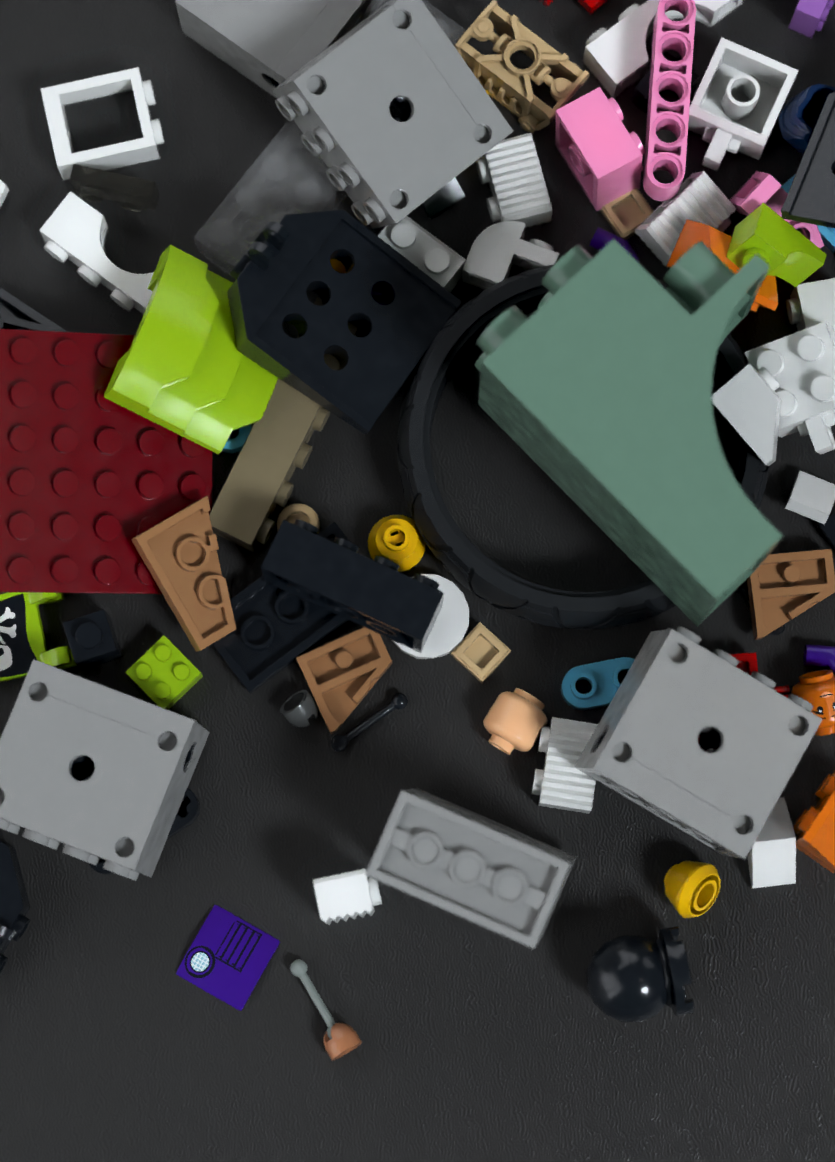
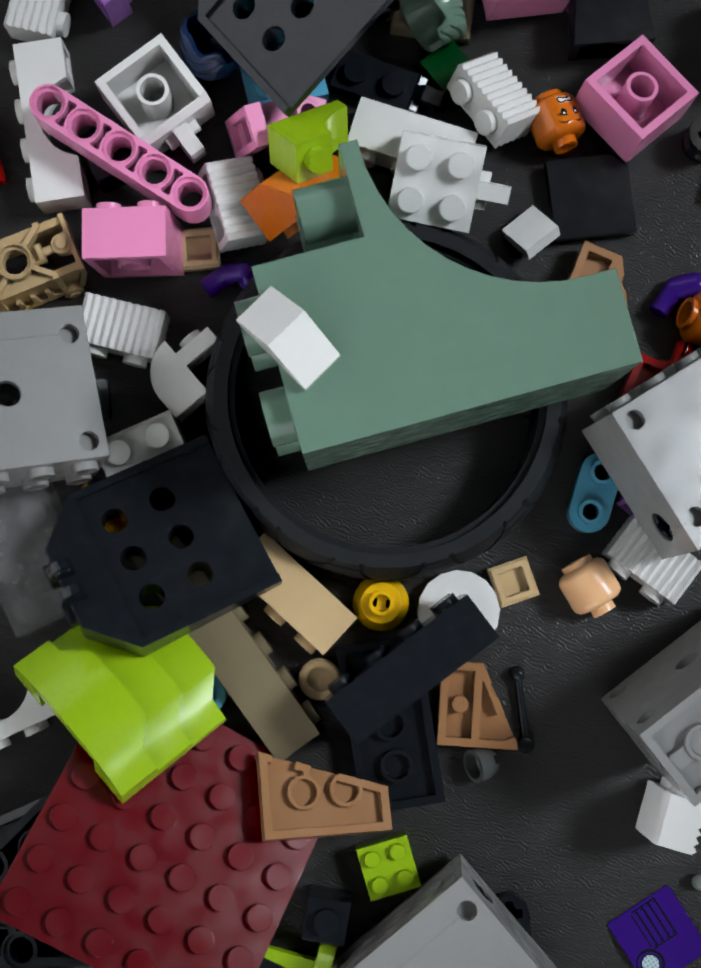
camera: 65 degrees left, 5 degrees up
white slope [712,364,781,466] -> none
none -> white slope [236,286,341,391]
none -> tan brick [259,532,357,655]

